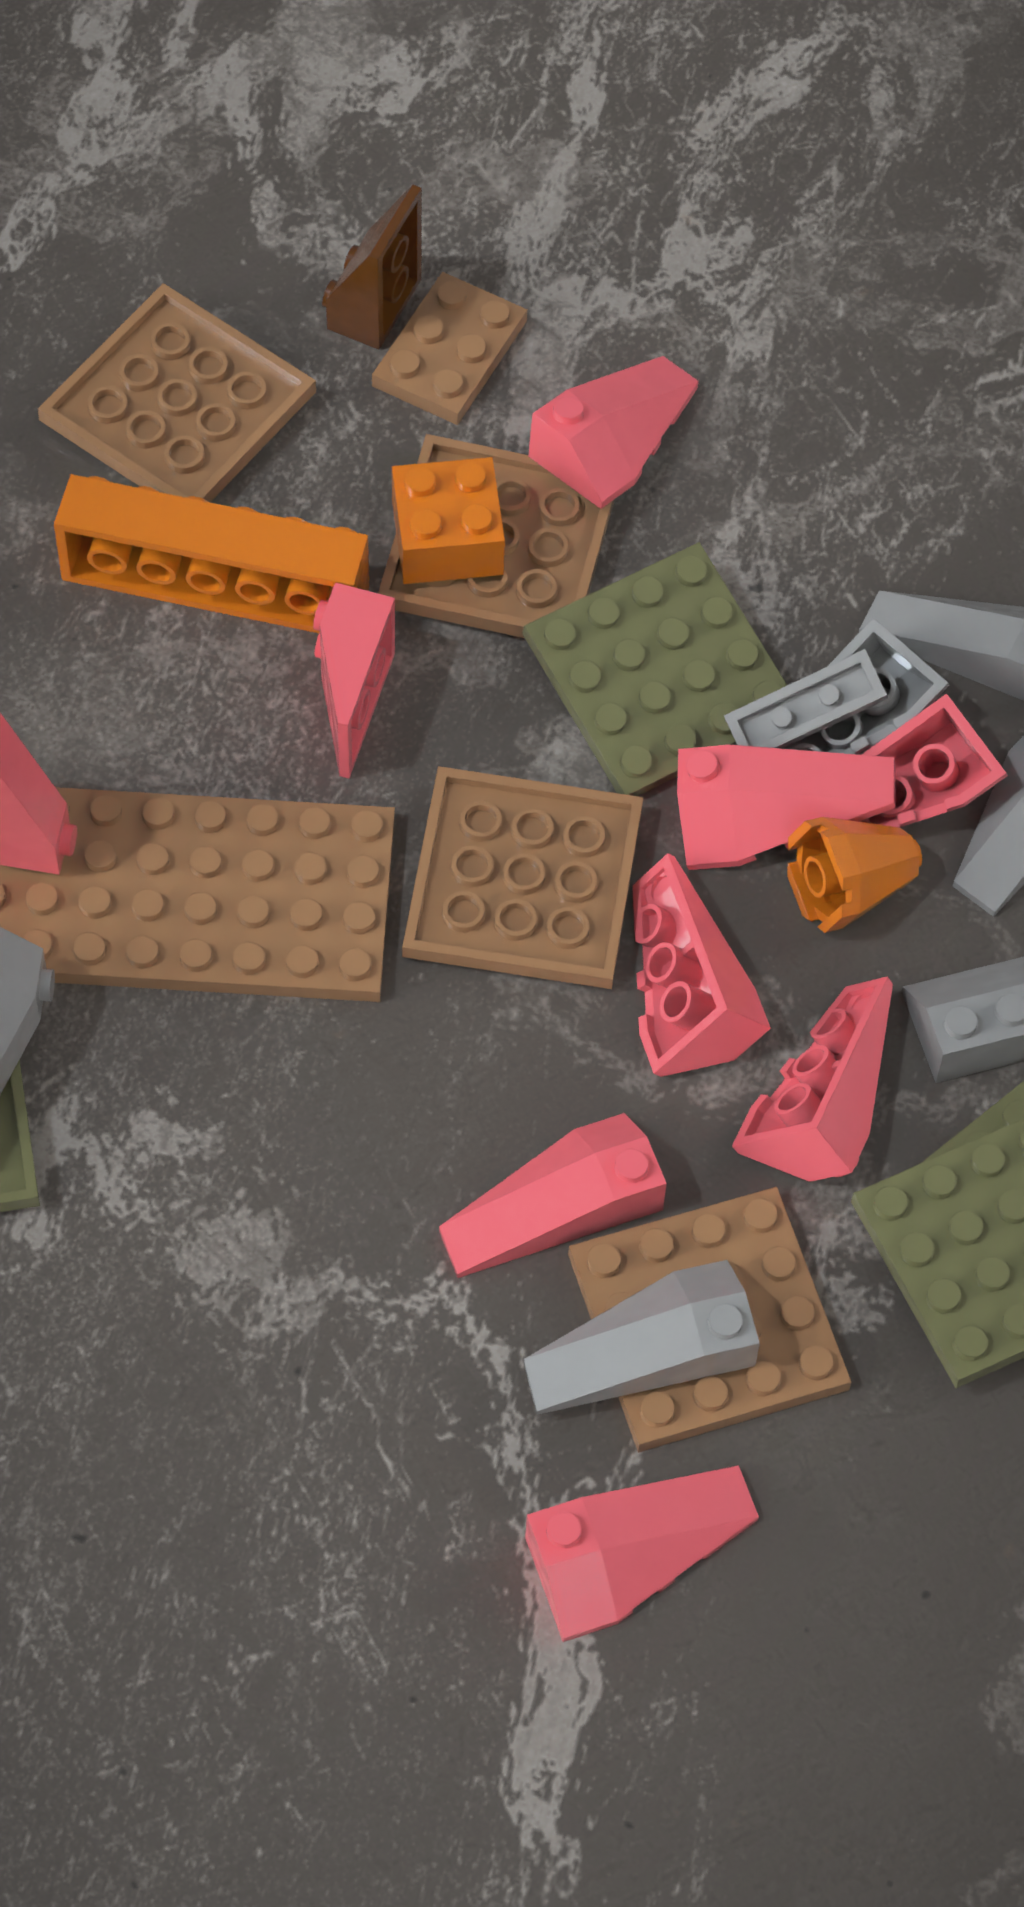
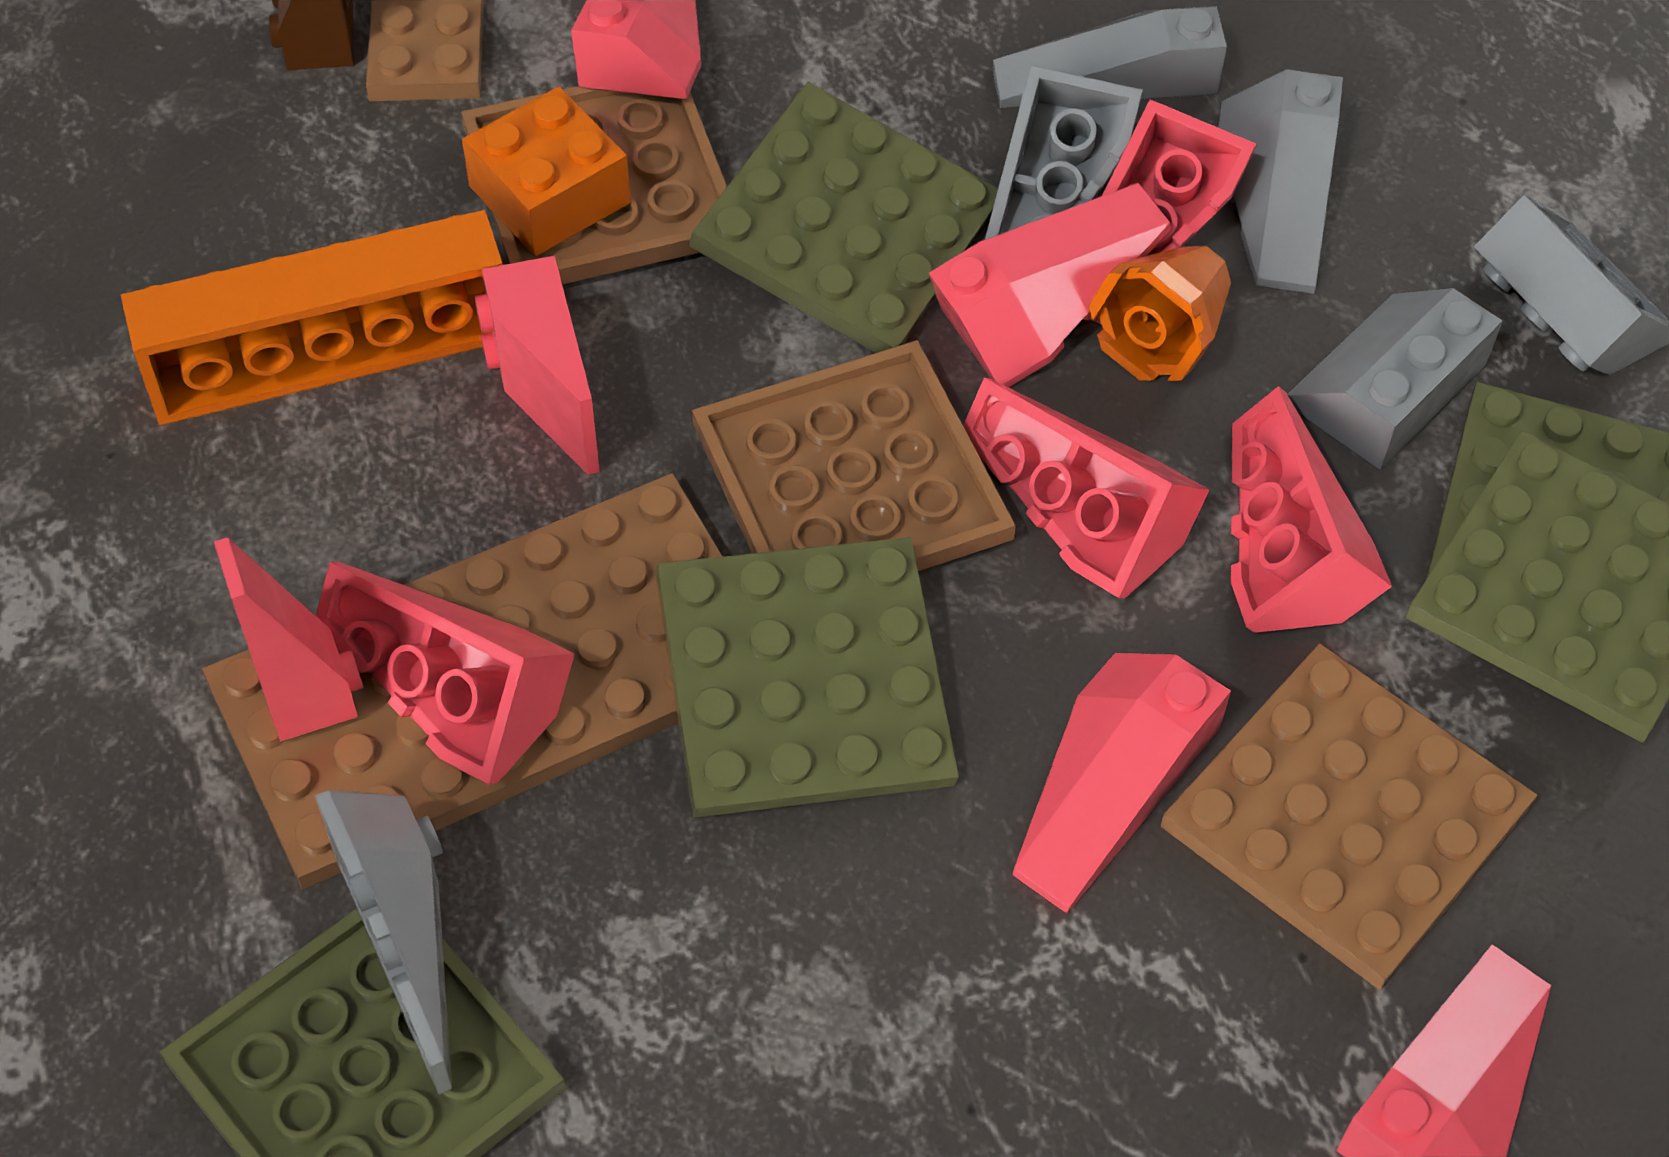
camera: 30 degrees left, 5 degrees down
medium nougat plate [38,283,316,502] -> none
light grey wedge [524,1260,760,1415] -> none
light grey plate [724,649,888,749] -> none
none -> coral wedge [316,561,575,785]
none -> olive plate [656,537,959,818]

